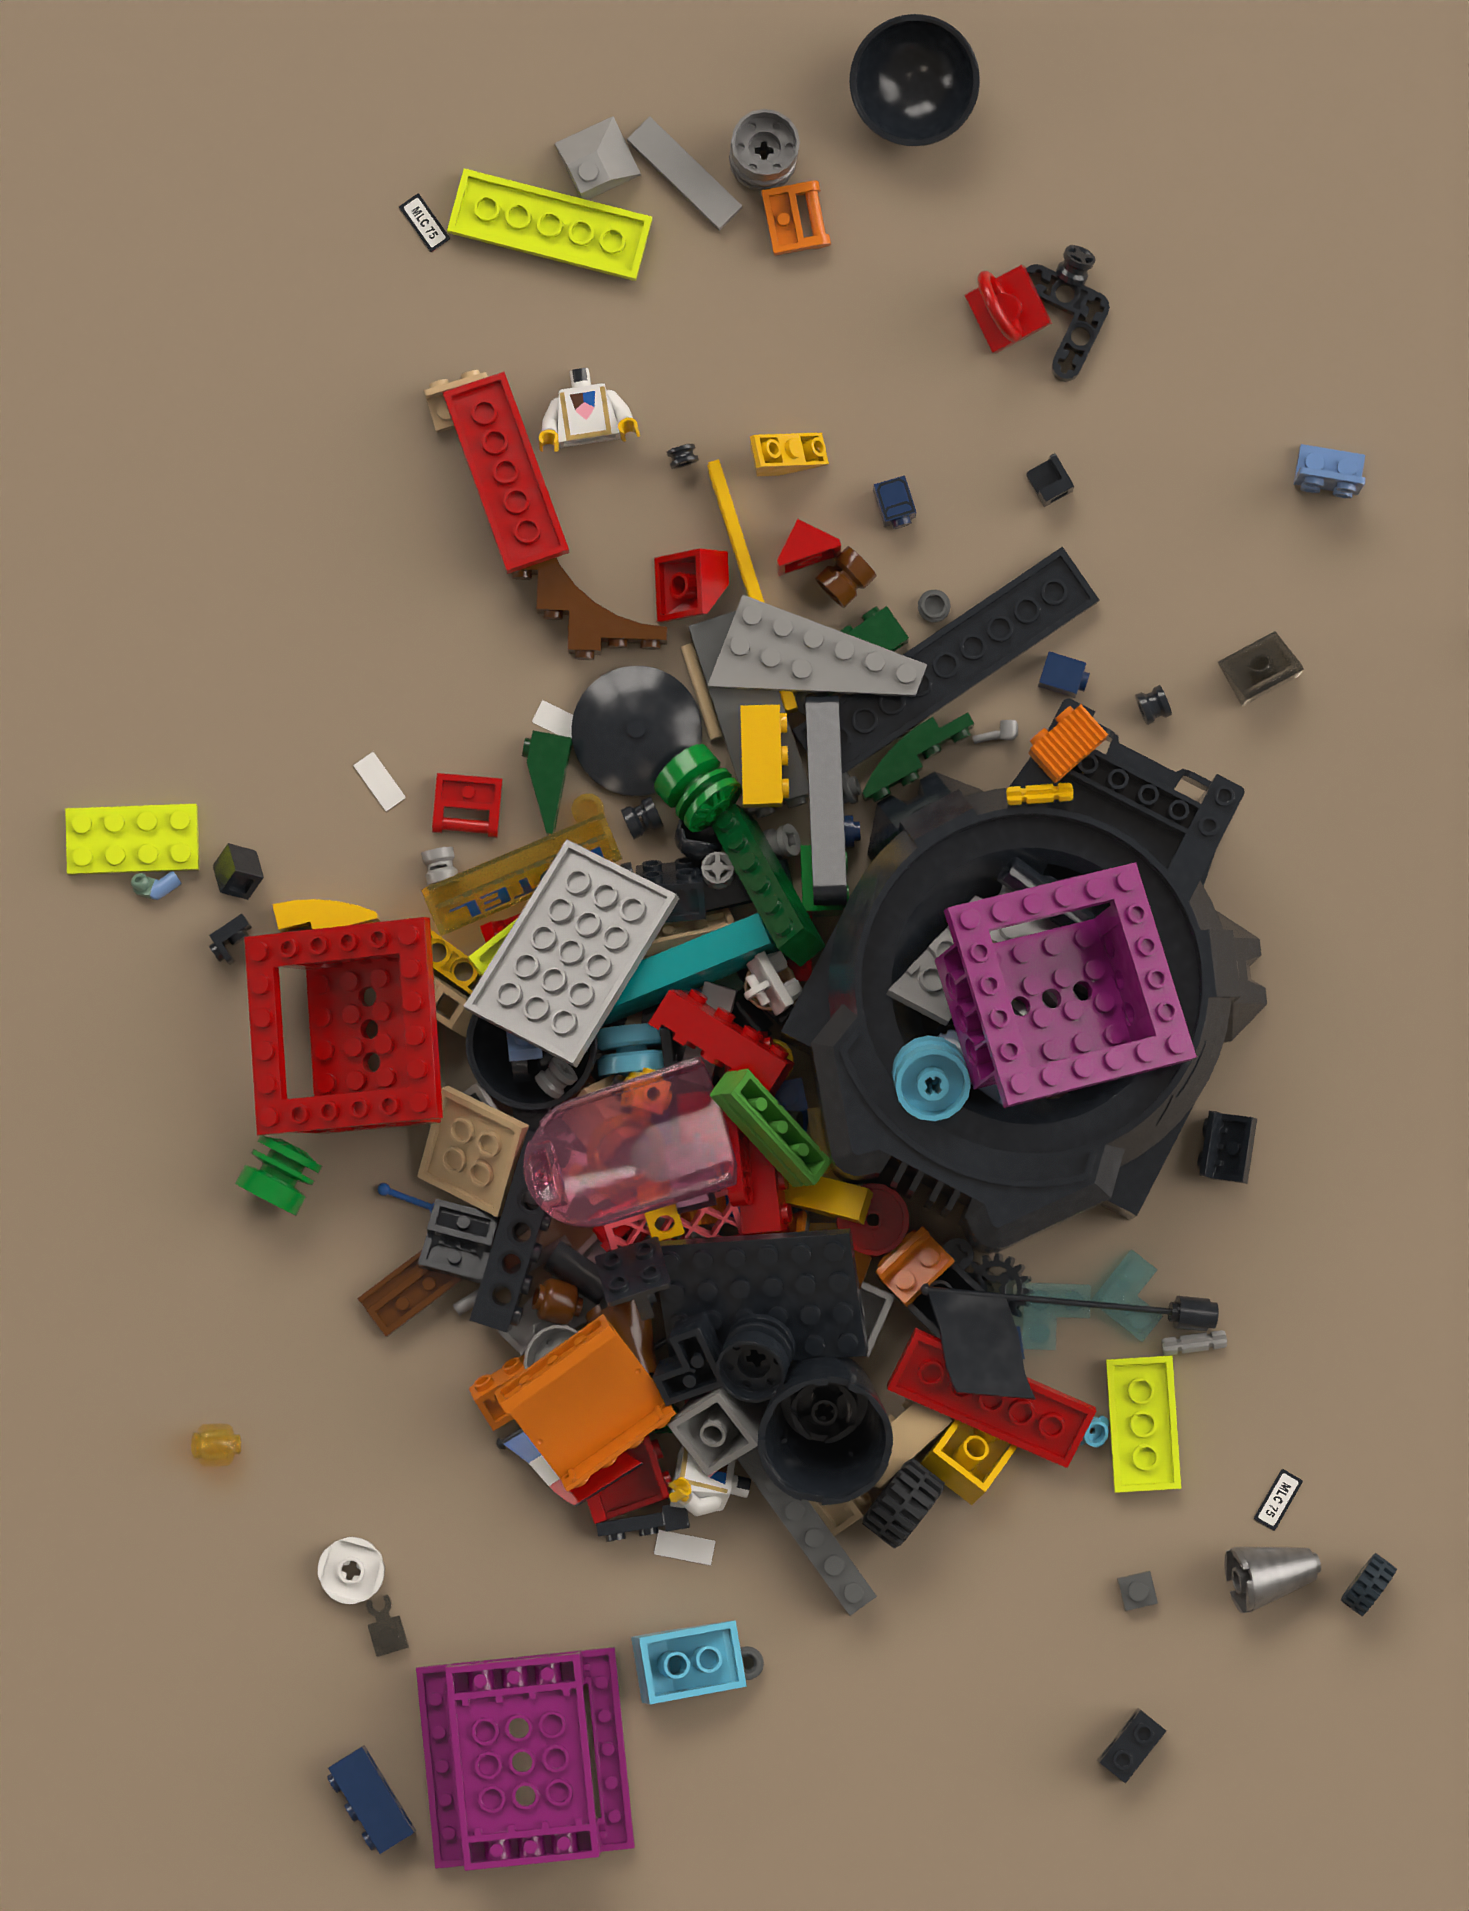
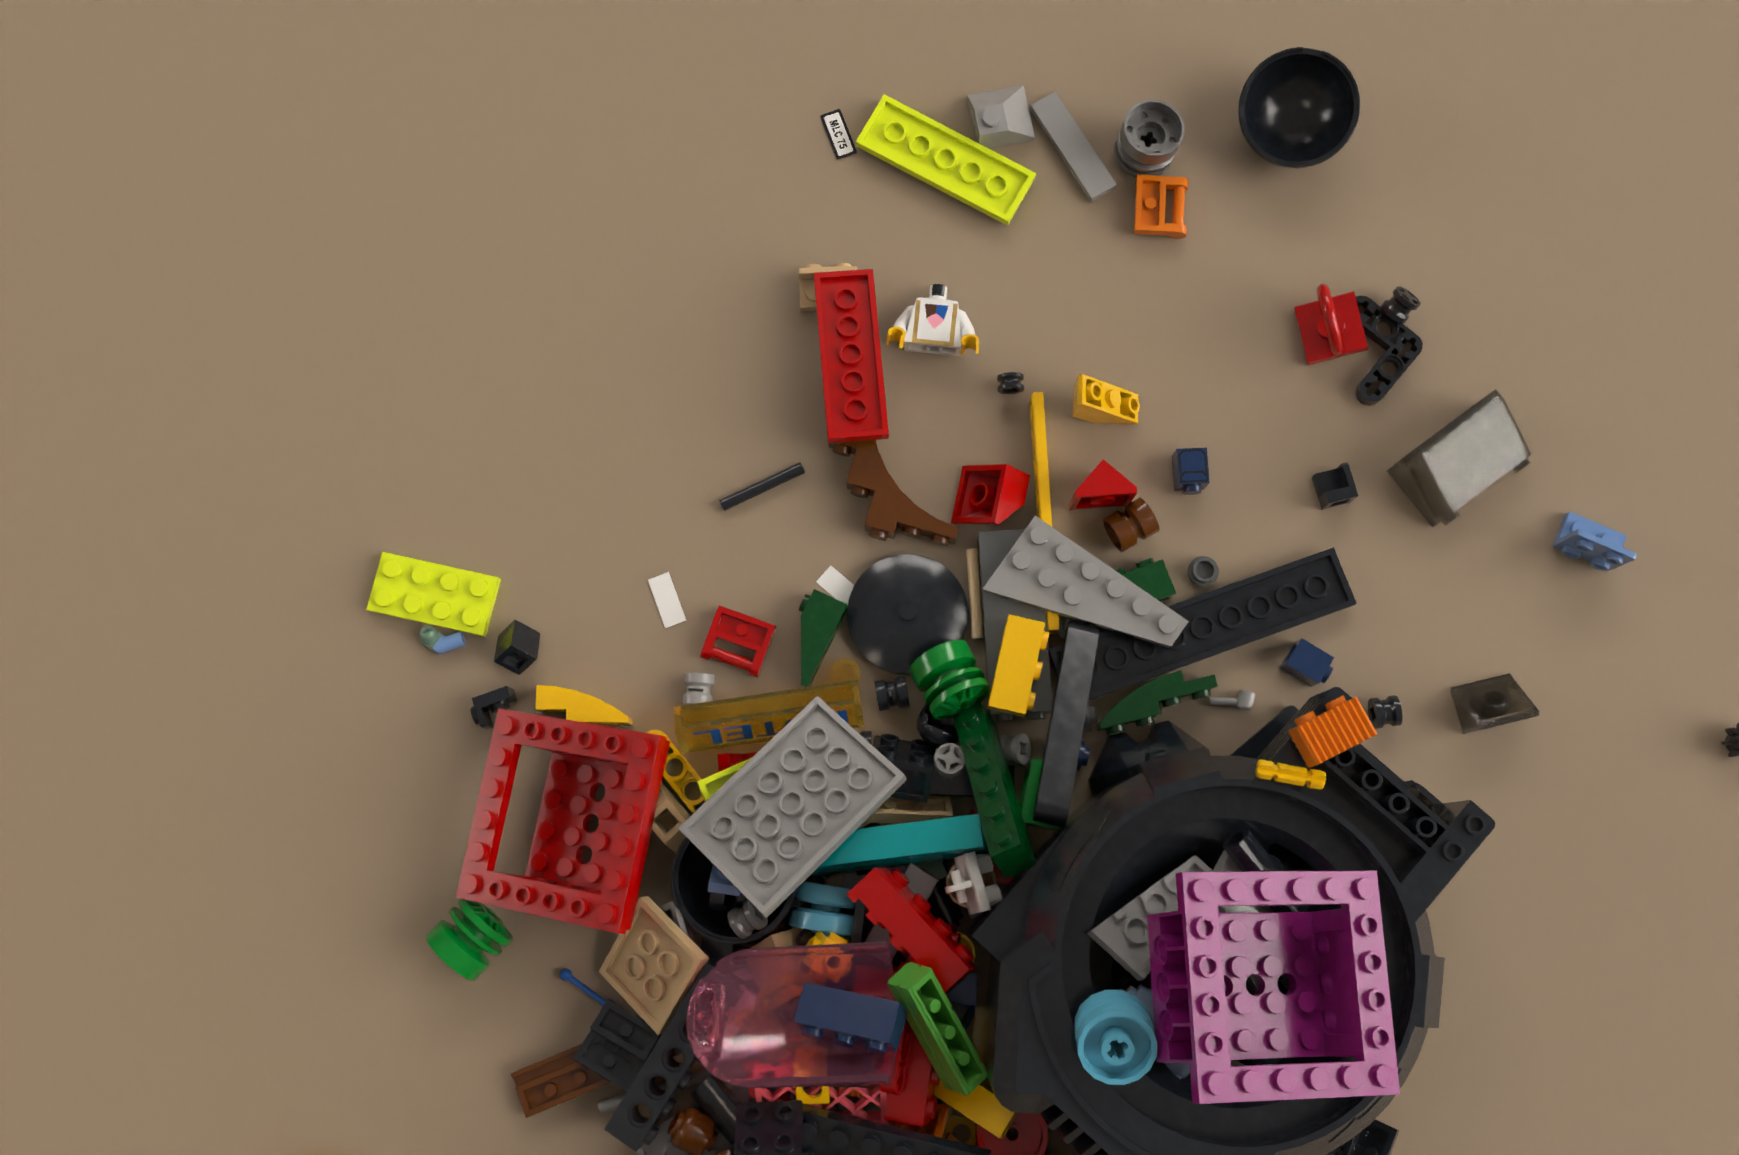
camera: 15 degrees right, 5 degrees down
none -> black bar [719,462,805,511]
none -> dark blue brick [793,983,907,1054]
none -> clear smoke windscreen [1387,389,1532,527]

